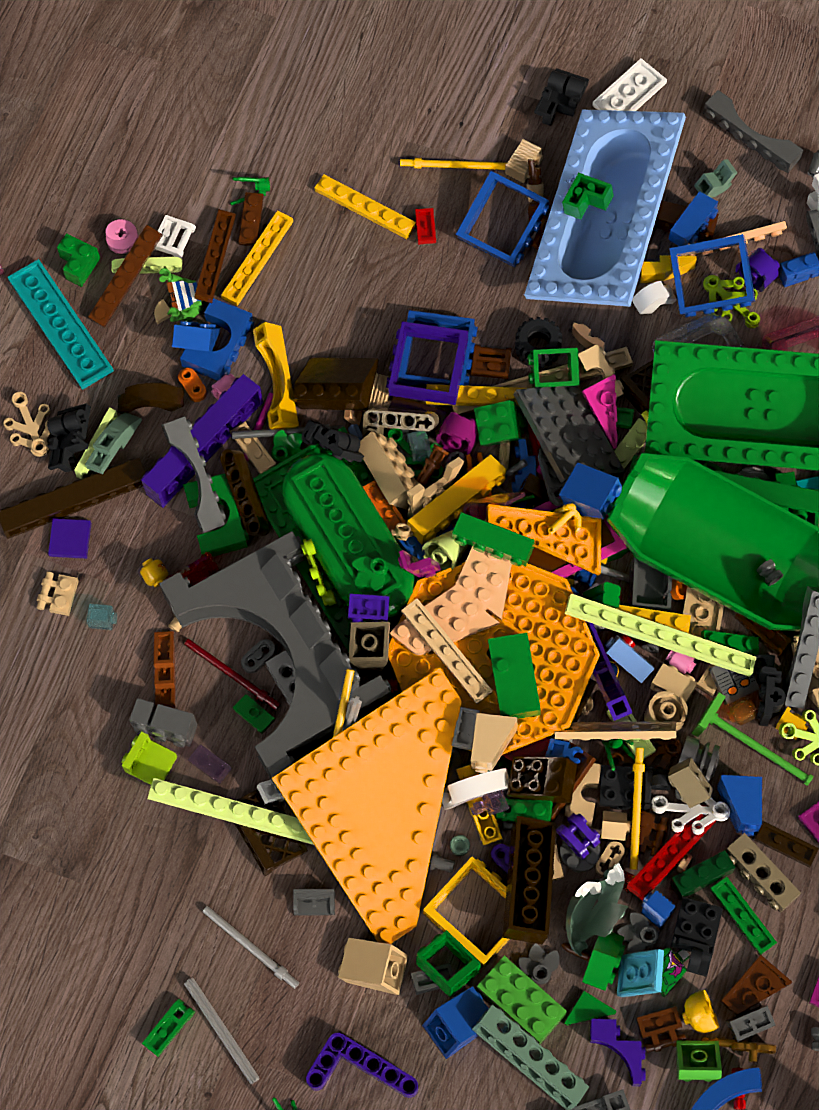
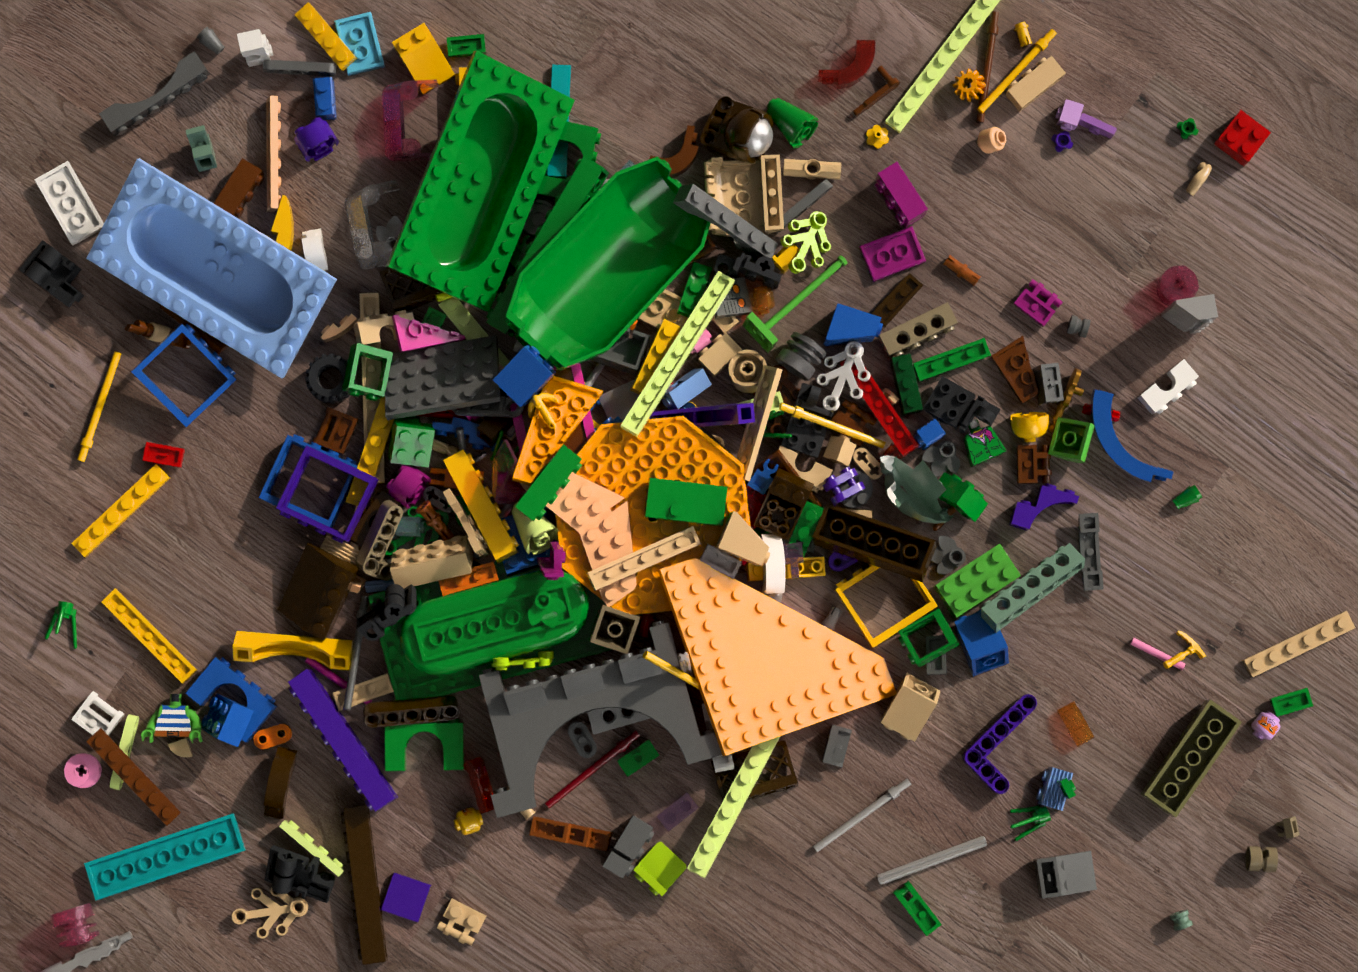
camera: 85 degrees left, 15 degrees up
green brick [57,233,100,287] -> none
sand green slope [85,412,142,474] -> none
clear light blue brick [87,604,117,630] -> none
dark grey arch [161,416,226,533] -> none
reddish brown plate [194,209,236,303] -> none
bright pink brick [211,373,236,399] -> none
reddish brown plate [239,192,264,246] -> none
green plate [271,429,302,462] -> none
dark purple bracket [348,594,389,623] -> none
tan plate [391,523,413,541] -> none
sand green tile [450,835,470,856] -> none
tan brick [505,139,543,183] -> none
green brick [562,172,614,220] -> none
green tile [564,991,617,1026] -> none
green brick [582,582,621,609] -> none
medium azure tile [617,949,664,997] -> none
blue brick [668,191,718,246] -> none
dark tan brick [668,757,713,808] -> none
blue window [669,234,756,318] -> none
lime plant [703,275,760,328] -> none
dark grey wheel [756,559,783,586] -> none

